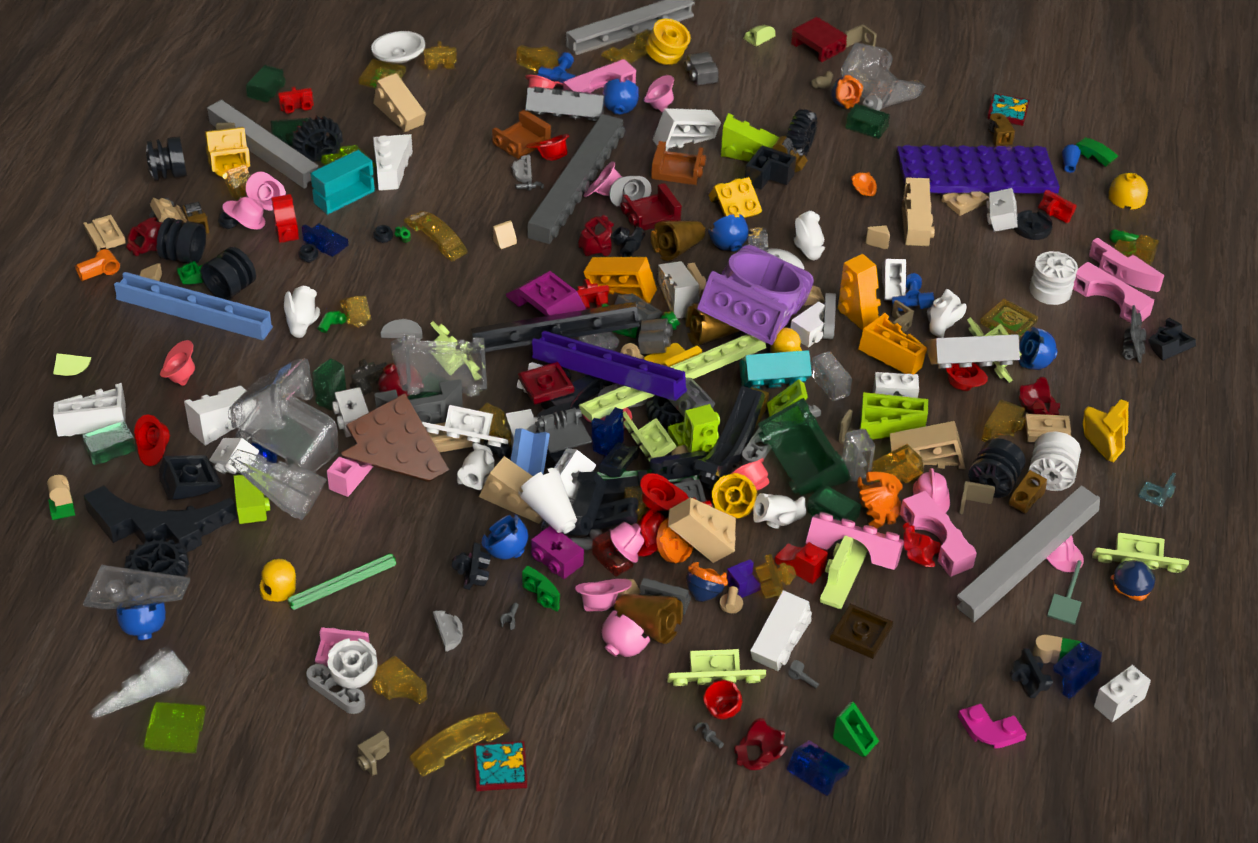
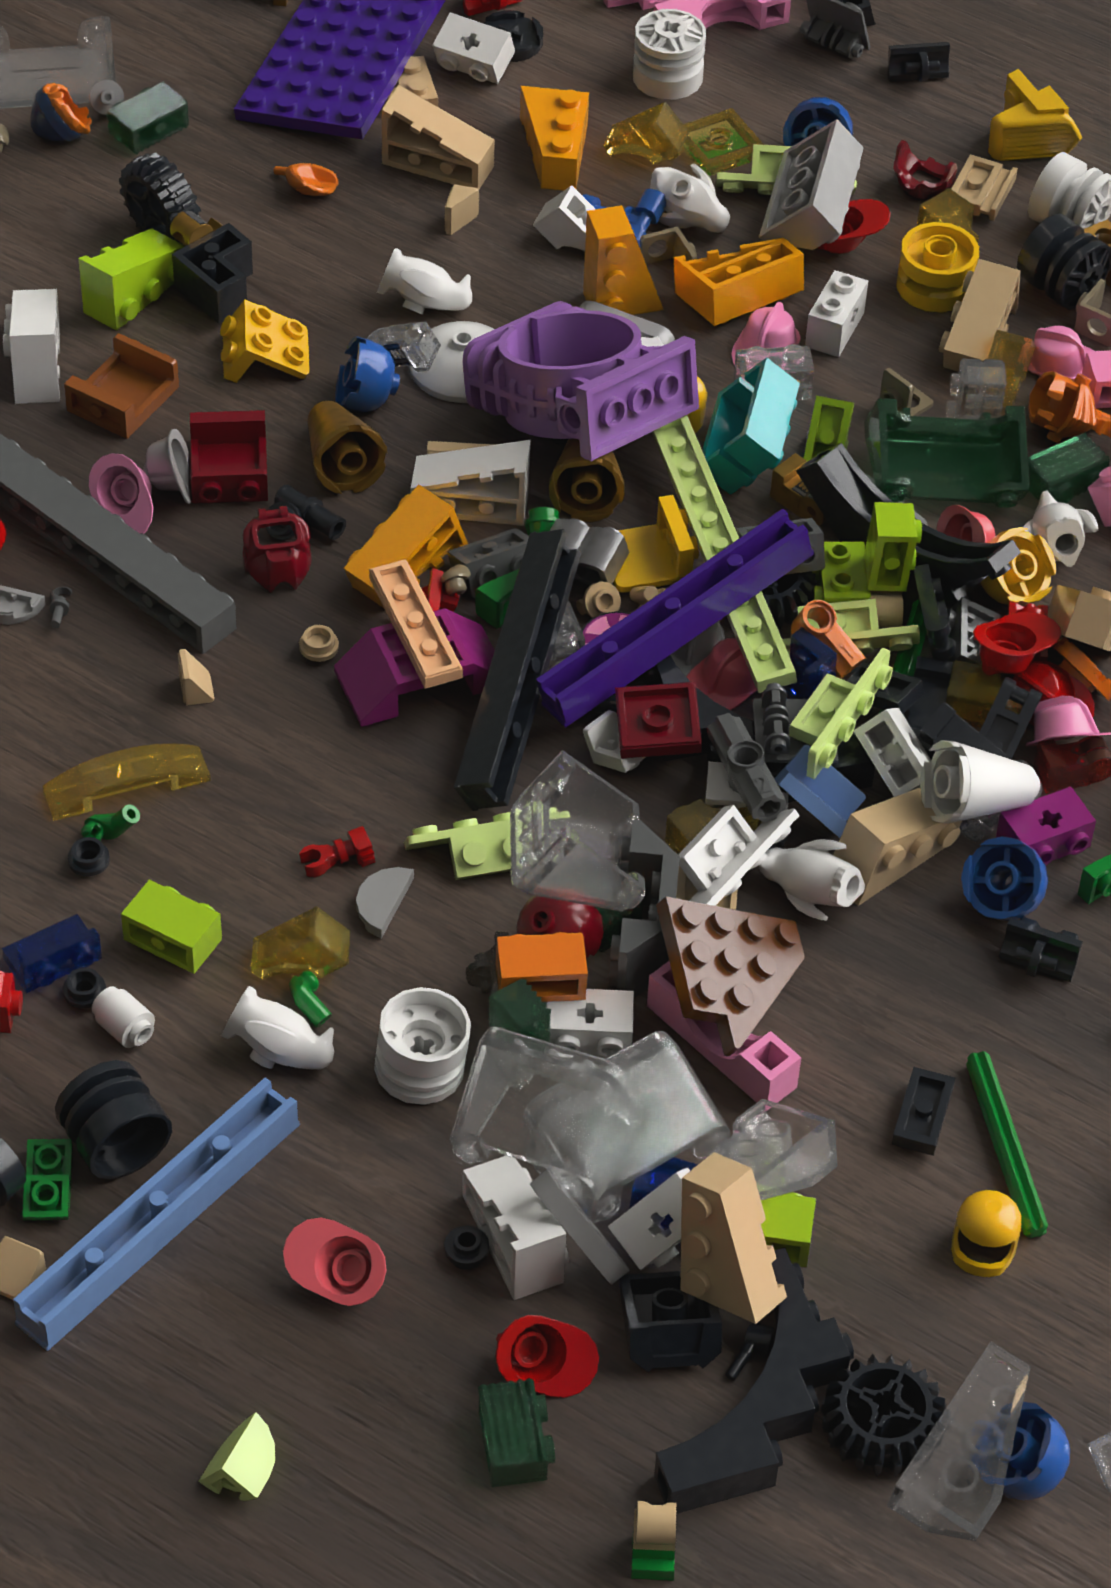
camera: 70 degrees left, 5 degrees up
white wedge [53,383,126,436] -> none
lime wedge [859,392,928,441] -> none
none -> white brick [92,986,155,1048]
none -> lime brick [121,879,222,974]
none -> tan plate [299,625,339,662]
none -> red piece [299,826,376,877]
none -> light nougat tile [369,559,463,689]
none -> white wheel [374,987,471,1105]
none -> dark tan arm [441,564,471,596]
none -> orange brick [496,932,588,1004]
none -> light orange wedge [520,86,589,191]
none -> light grey beam [530,1169,630,1285]
none -> clear yellow arch [603,102,689,165]
none -> tan wedge [681,1152,787,1324]
none -> dark grey piece [707,713,786,823]
none -> bright pink piece [731,301,801,373]
none -> yellowish green bracket [789,648,893,779]
none -> orange piece [791,600,866,679]
none -> black hips [888,42,950,82]
none -> black plate [891,1067,956,1156]
none -> yellow wheel [896,222,979,312]

